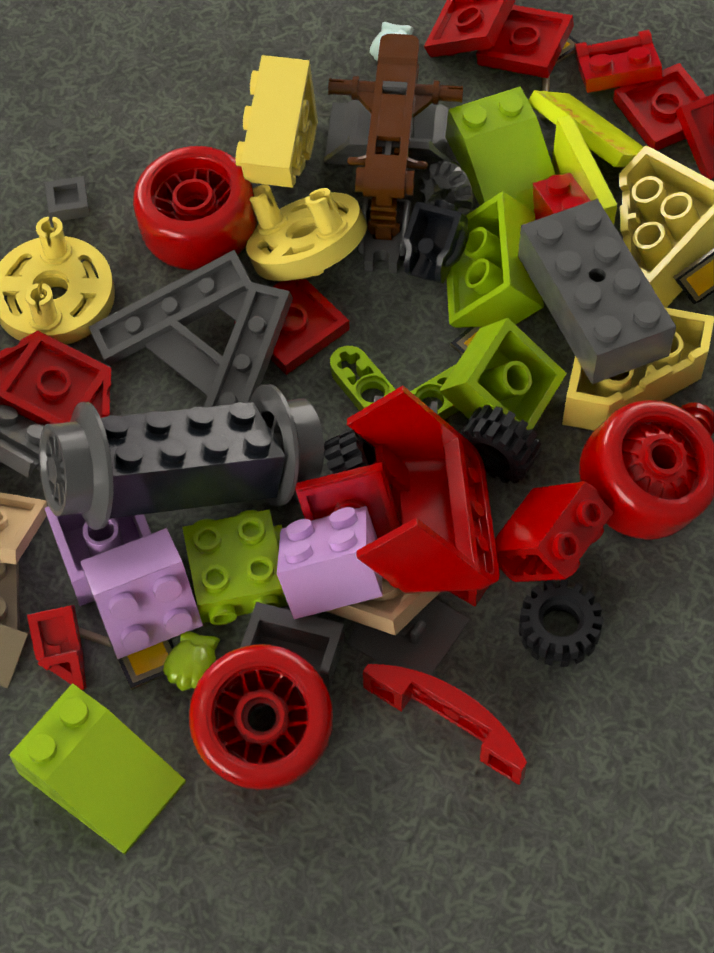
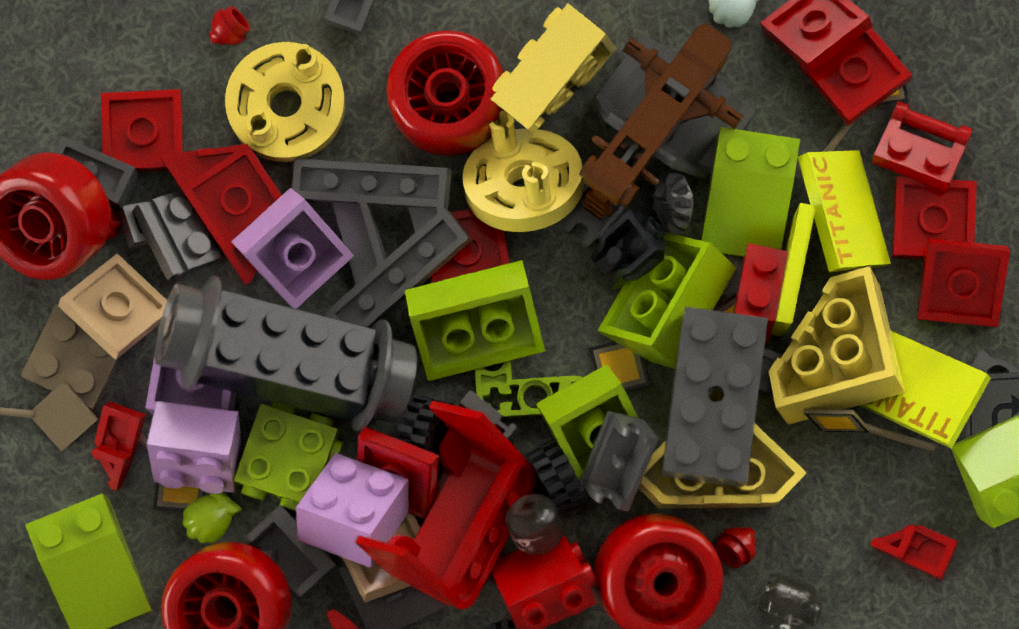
camera: 30 degrees right, 20 degrees up
none -> lavender brick [231,188,354,309]
none -> lime slope [405,260,545,381]
none -> clear smoke head [505,494,564,555]
none -> dark grey hinge [580,411,658,512]

